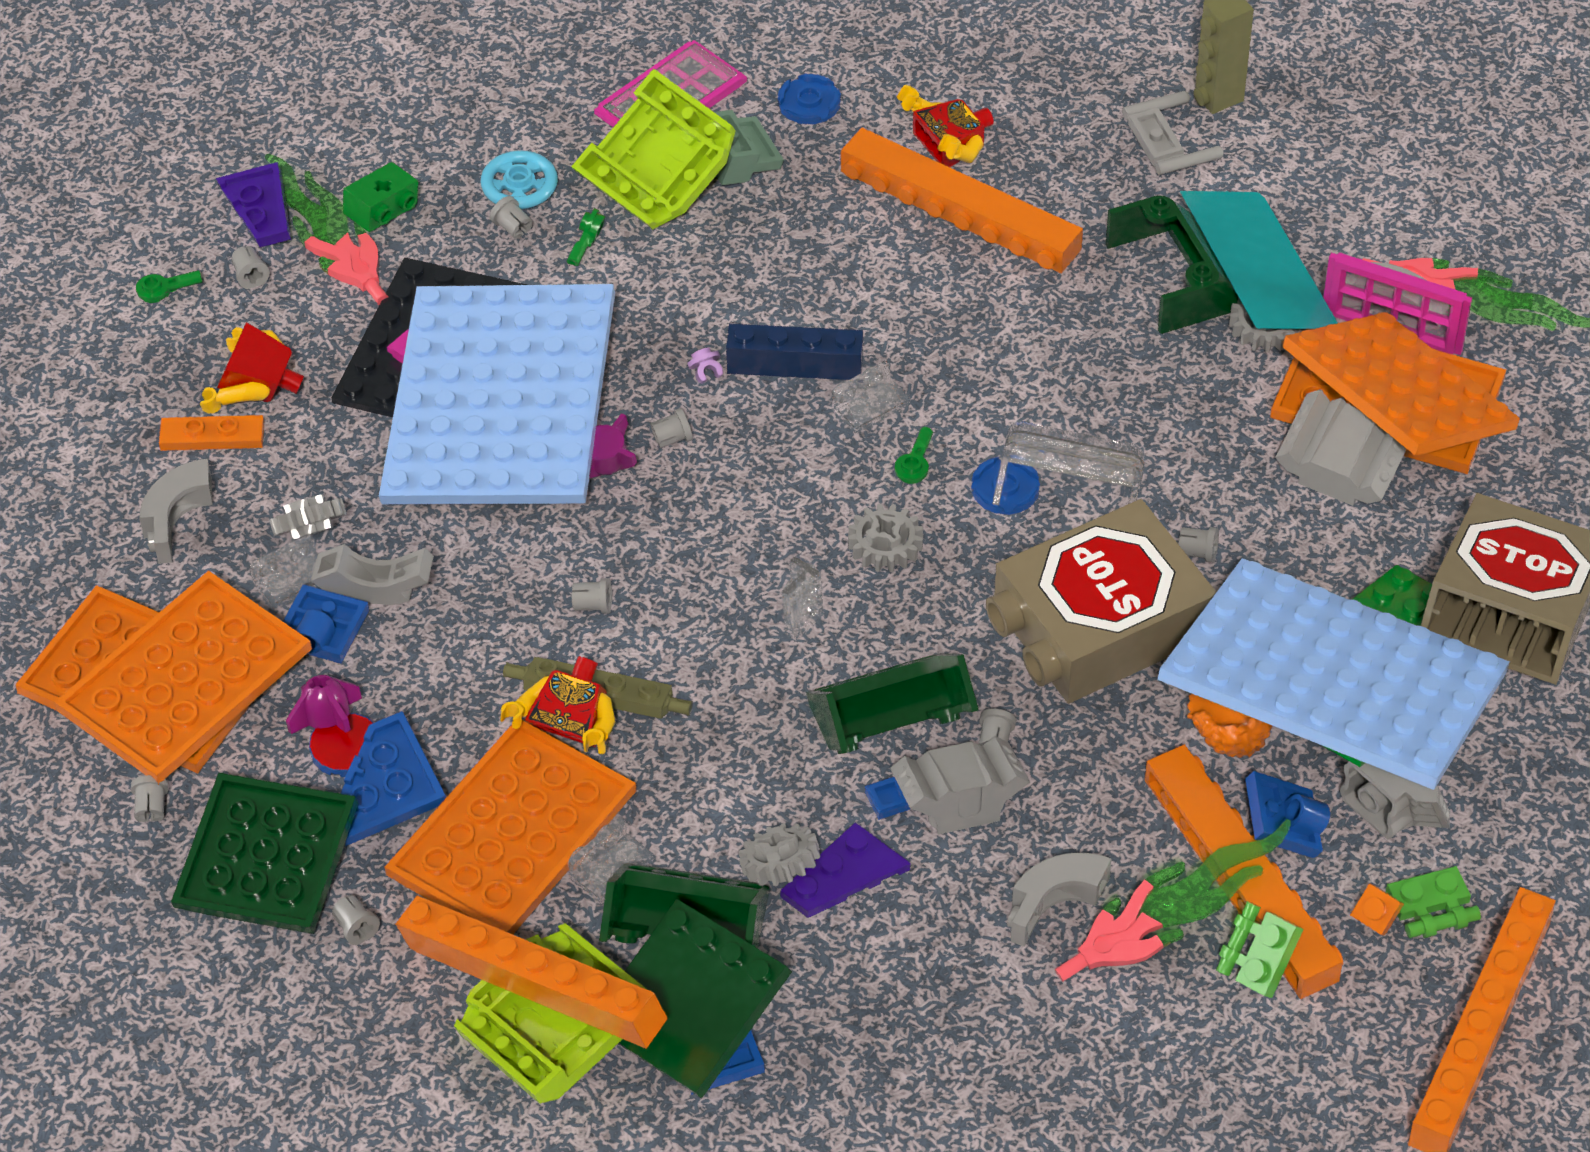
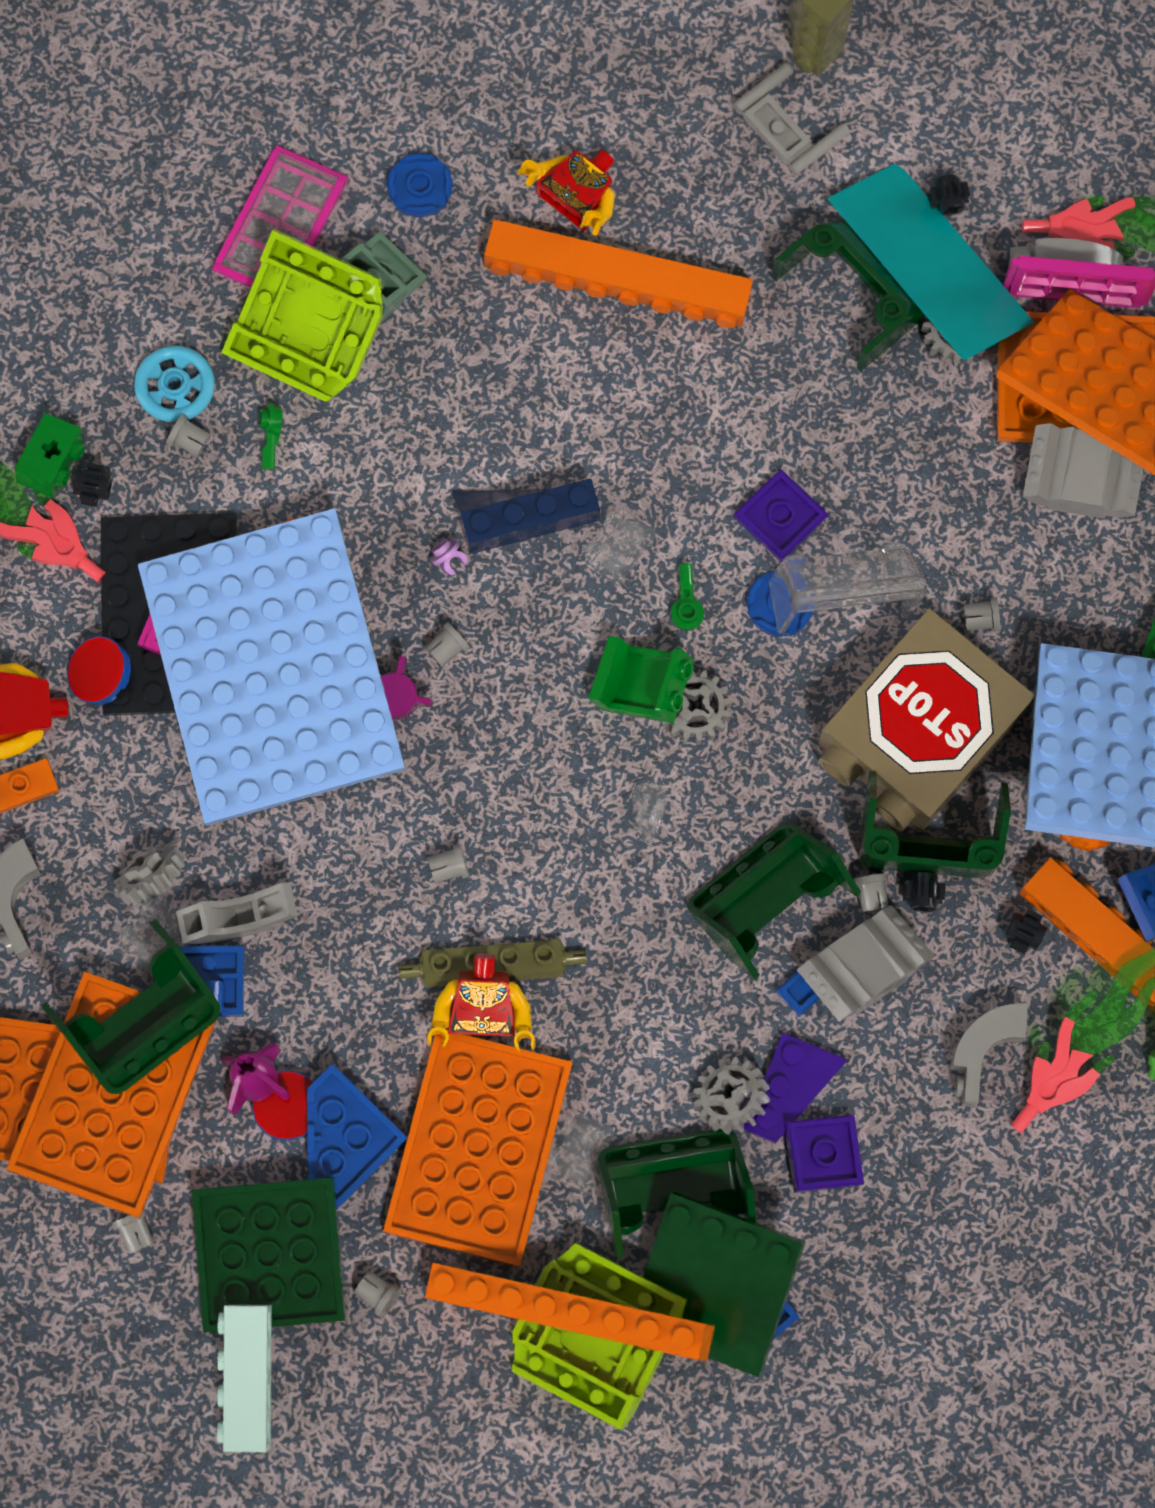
camera: 25 degrees left, 25 degrees up
none -> dark green windscreen [41,919,221,1094]
none -> red tile [67,636,131,705]
none -> black gear [73,463,112,507]
none -> light aqua brick [217,1304,272,1452]
none -> green panel [588,636,694,723]
none -> dark purple tile [733,469,829,562]
none -> dark purple tile [784,1115,864,1193]
none -> dark green windscreen [859,770,1011,878]
none -> black gear [902,872,946,912]
none -> black gear [928,174,971,216]
none -> black gear [1005,909,1048,954]

